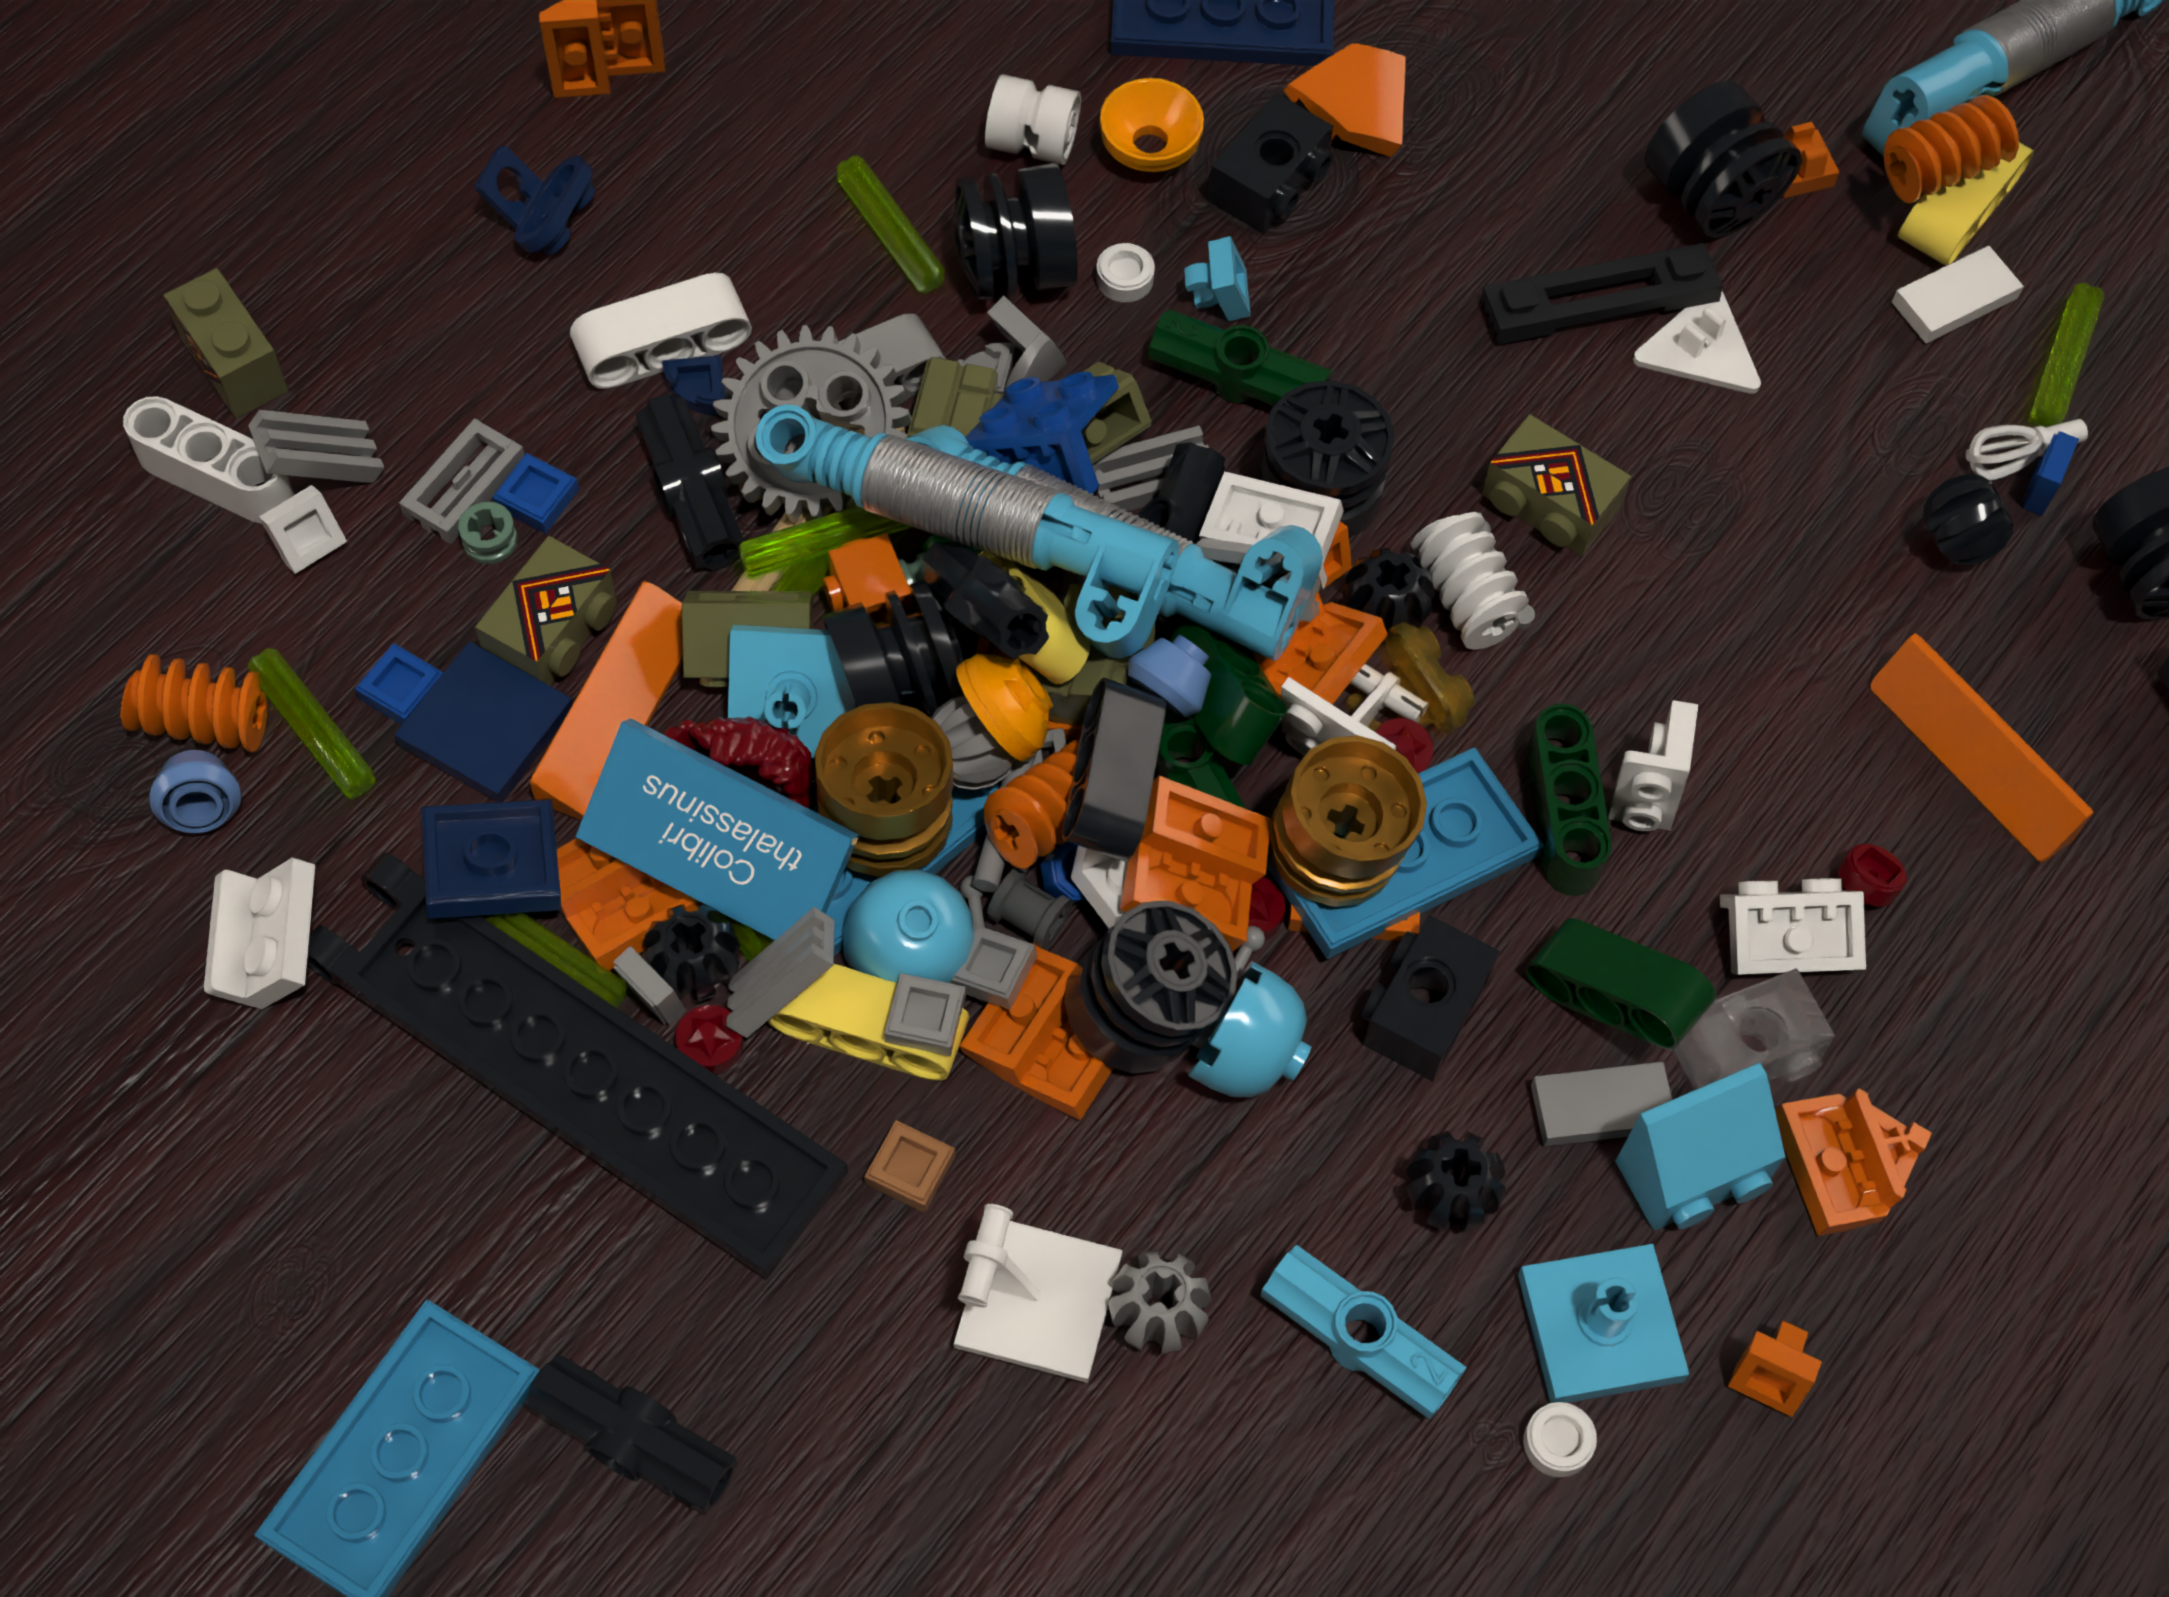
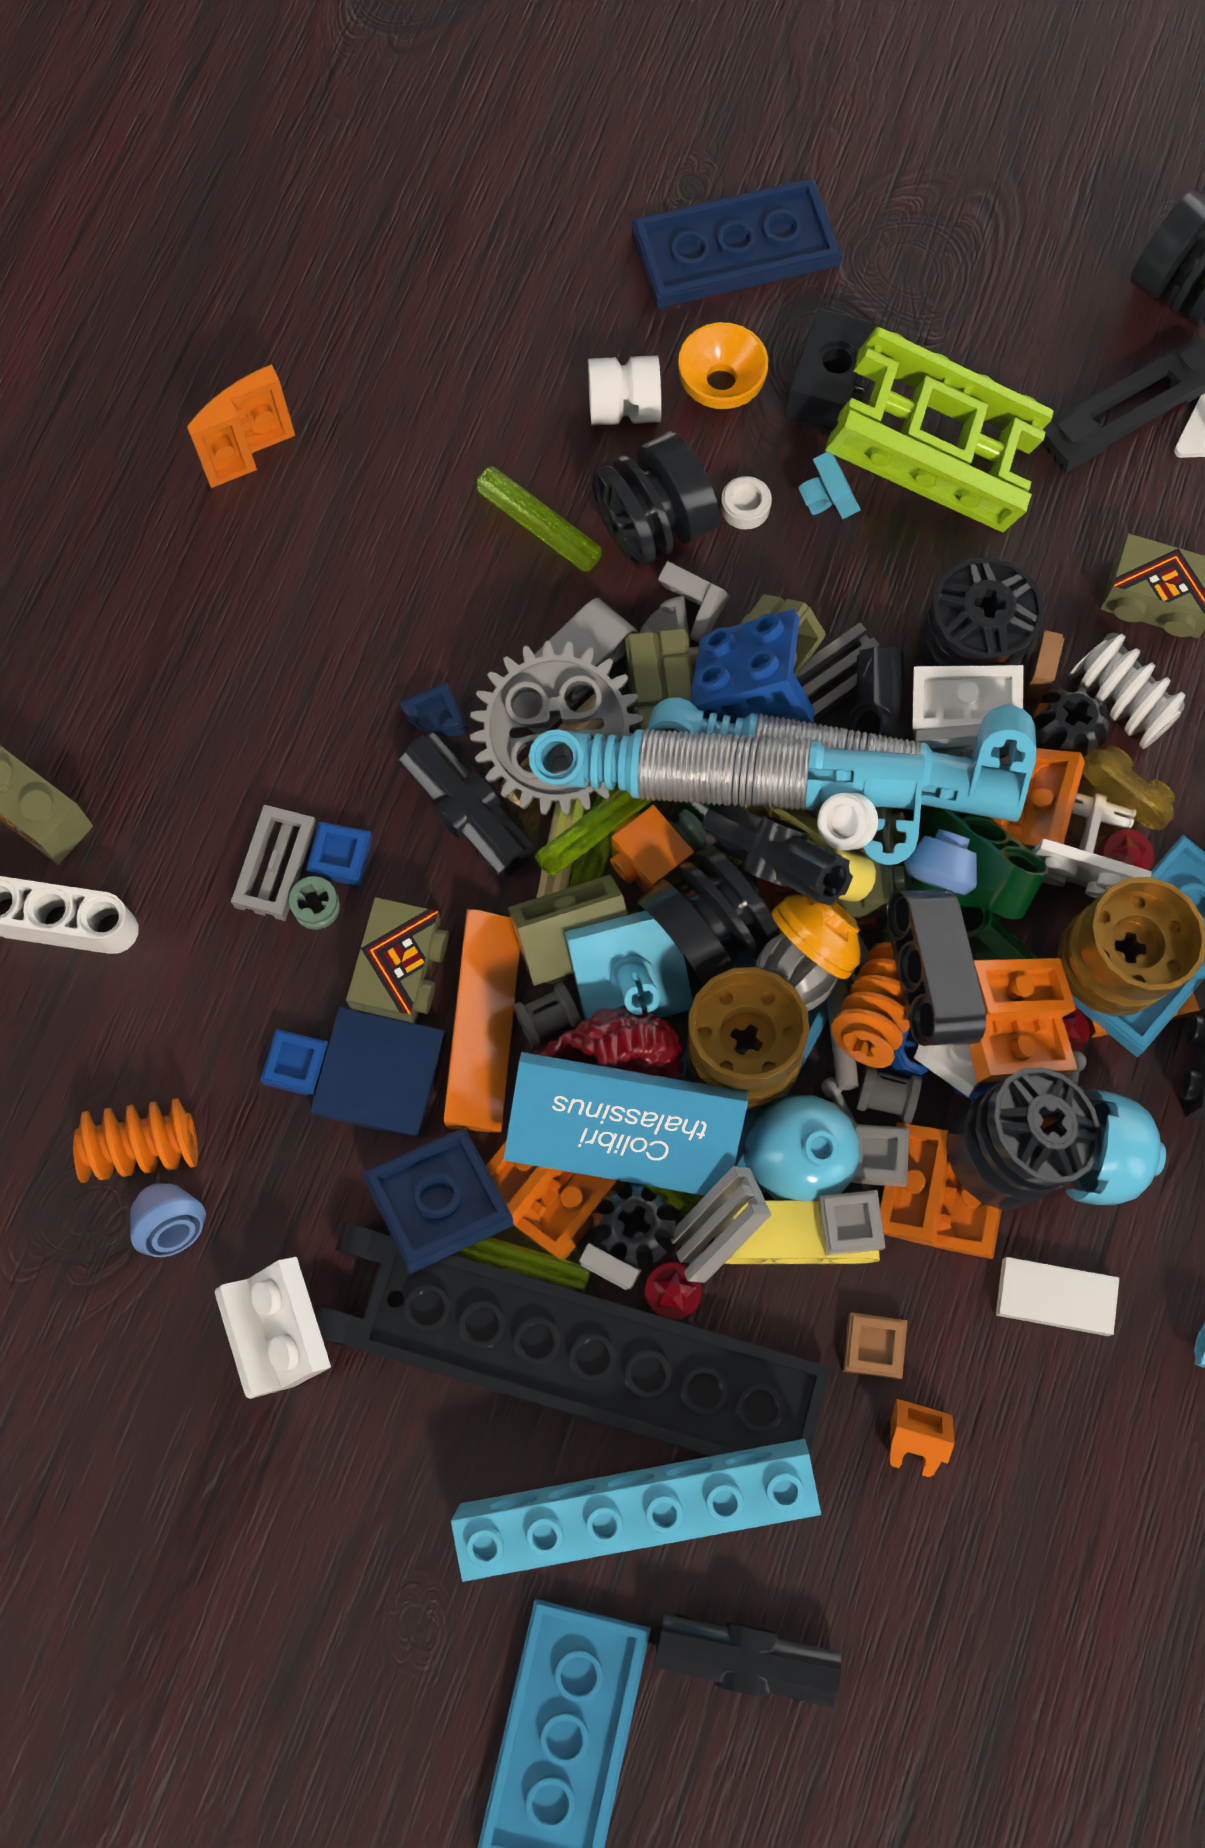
camera: 15 degrees left, 10 degrees up
light grey tile [248,410,385,483] -> none
clear neon green axle [248,648,376,799] -> none
white tile [259,485,347,574] -> none
dark blue bracket [475,145,596,255] -> none
white beam [570,273,752,389] -> none
white plate [954,1204,1123,1383] -> none
light grey piece [1108,1249,1212,1355] -> none
dark green piece [1148,309,1333,406] -> none
orange slope [1283,43,1406,157] -> none
none -> medium azure brick [451,1439,821,1582]
none -> dark grey bush [512,981,582,1049]
none -> white tile [817,793,878,850]
none -> lime fence [825,327,1054,533]
none -> orange tile [890,1399,955,1477]
none -> white tile [996,1257,1119,1336]
none -> medium nougat tile [1024,630,1064,702]

